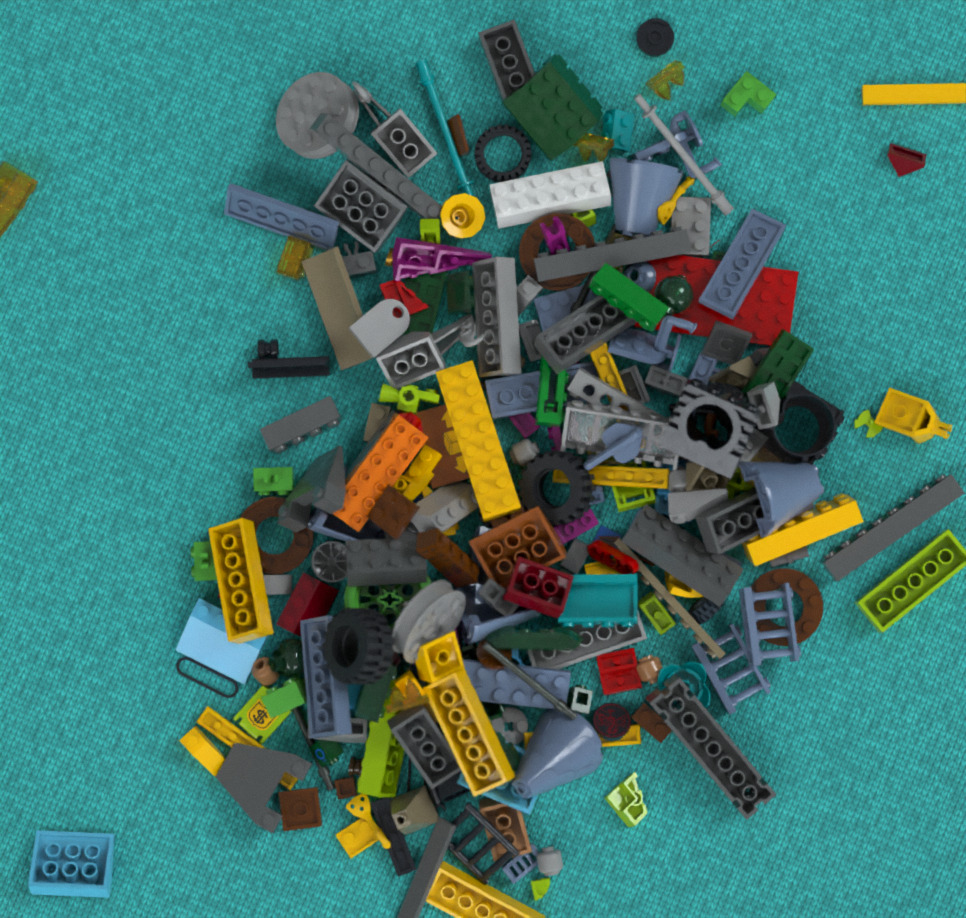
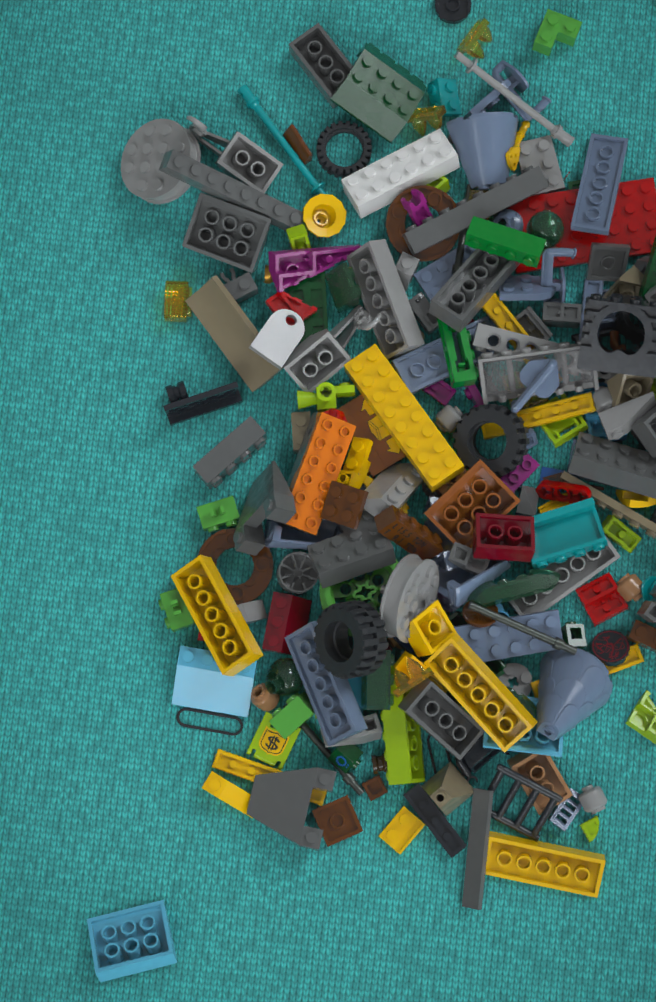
camera: 20 degrees left, 5 degrees down
sand blue plate [224,183,339,251] -> none
yellow piece [346,793,391,849] -> none

